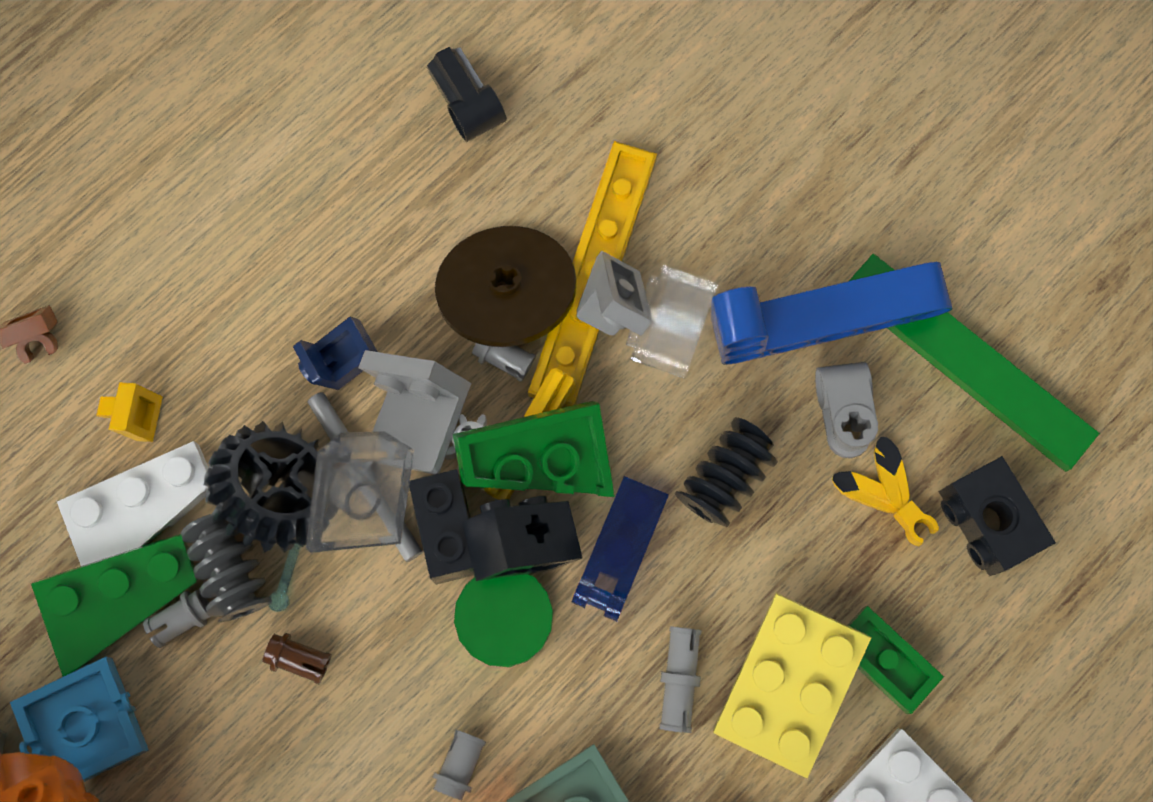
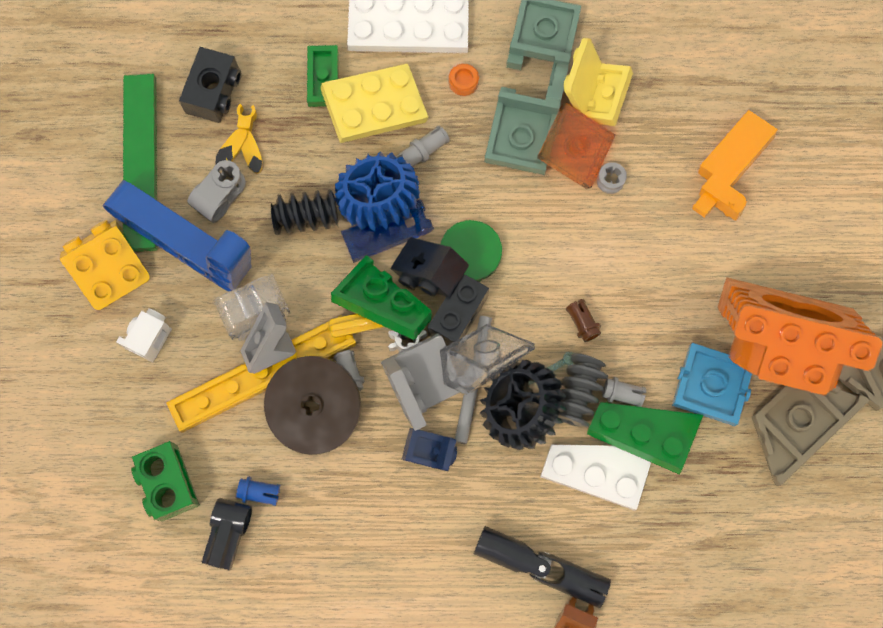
camera: 135 degrees left, 0 degrees up
yellow tile [96,382,163,442] -> none
light grey pin [433,730,486,801] -> none
none -> yellow bracket [59,220,150,310]
none -> white brick [116,308,172,363]
none -> green brick [131,441,200,522]
none -> blue pin [236,476,281,506]
none -> blue gear [335,151,420,232]
none -> black piece [473,526,611,608]

